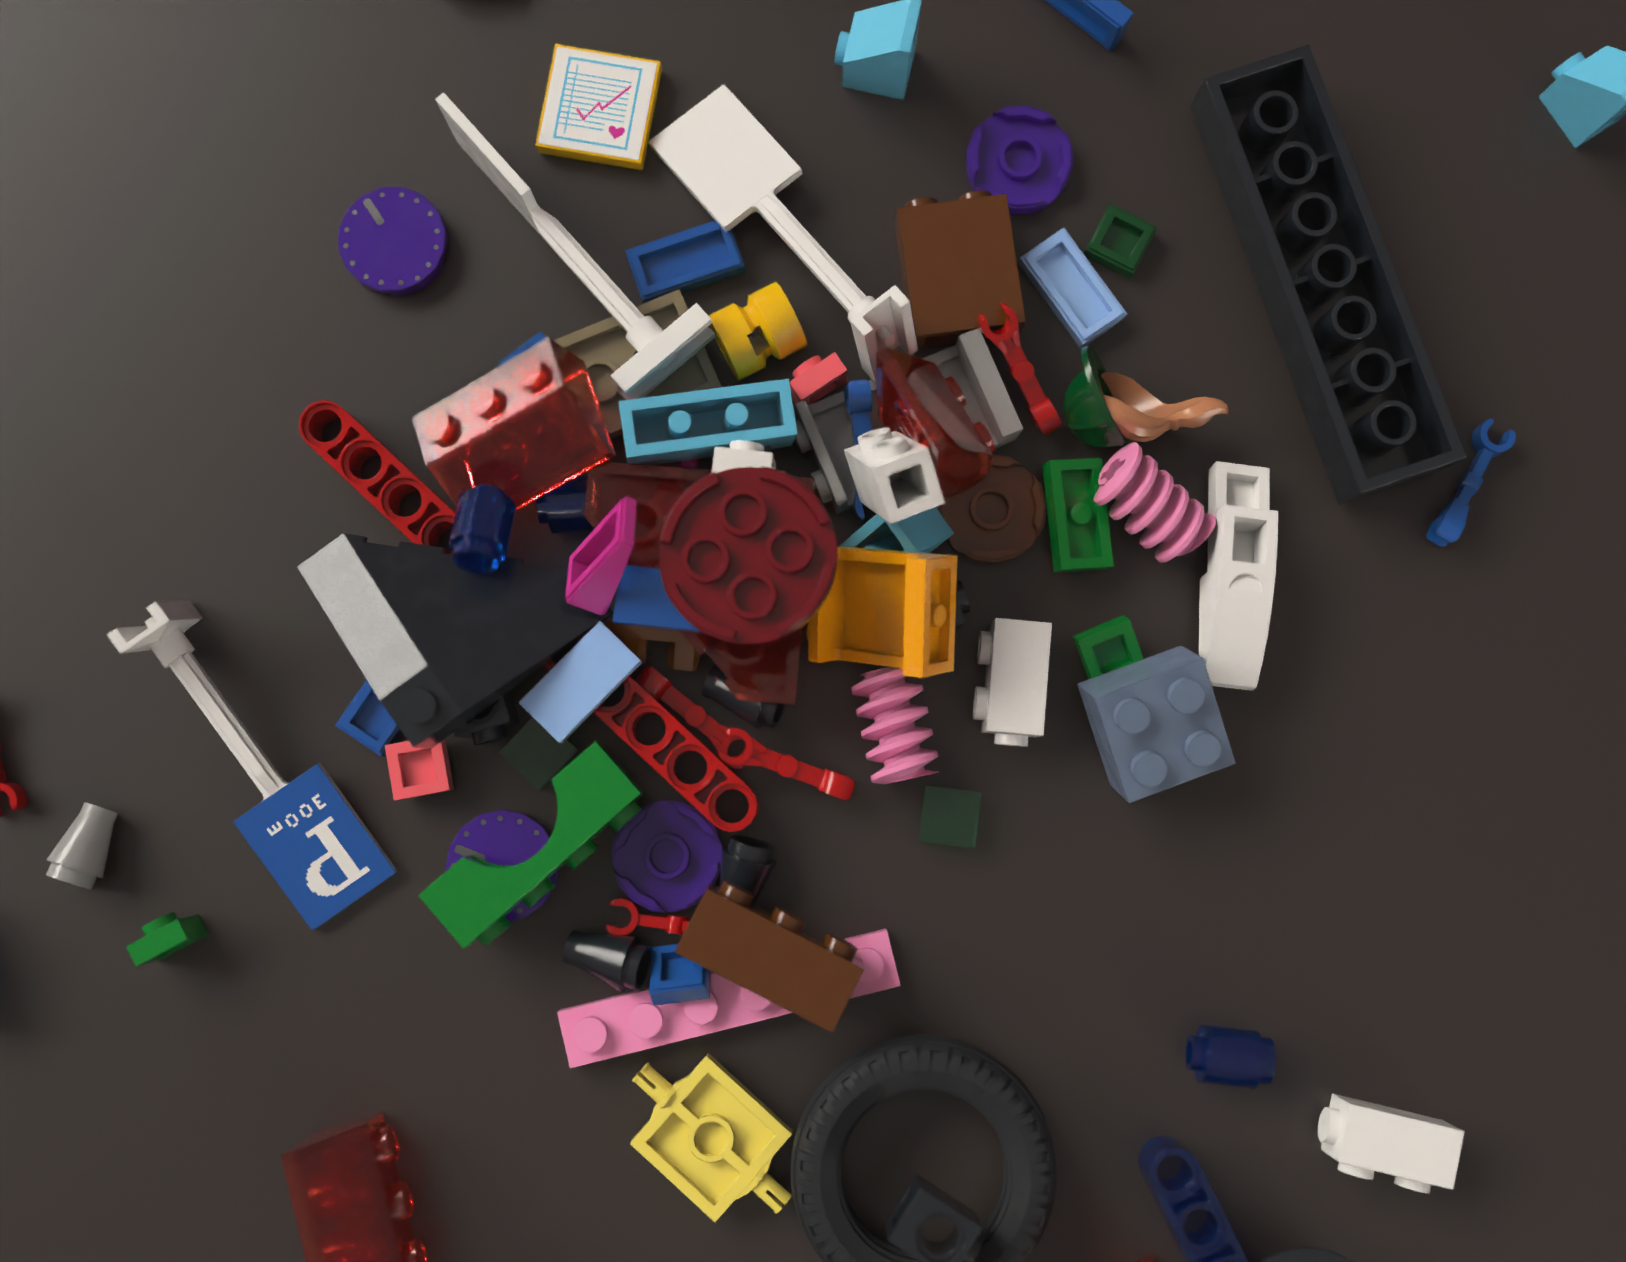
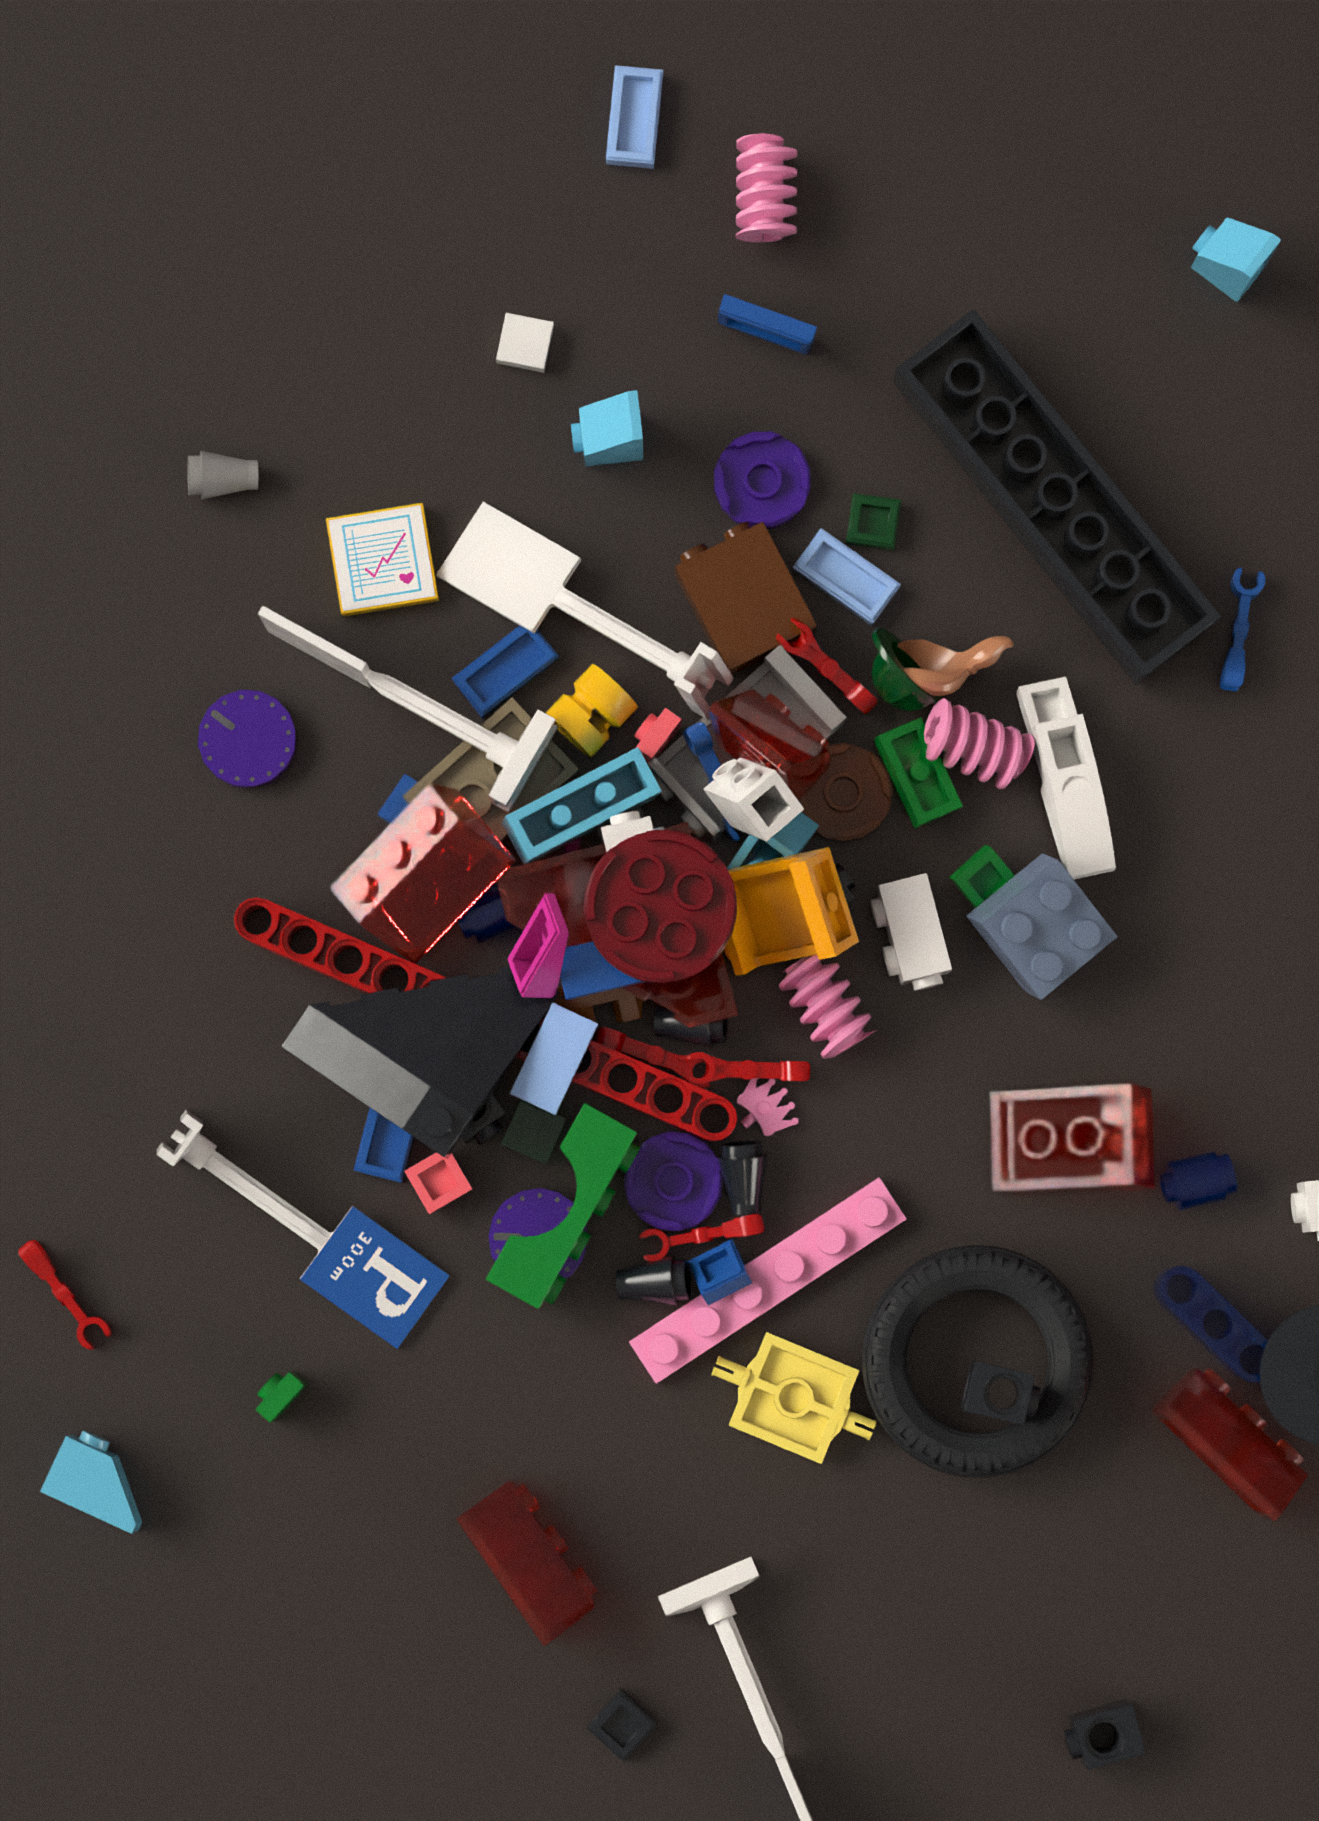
camera: 20 degrees left, 0 degrees up
light grey cone [46,802,118,890] -> none
clear blue brick [449,485,516,574] -> none
reddish brown brick [675,880,864,1033] -> none
clear green tile [918,785,981,848] -> none
none -> bright pink piece [737,1078,798,1137]
none -> clear red slope [990,1083,1155,1192]

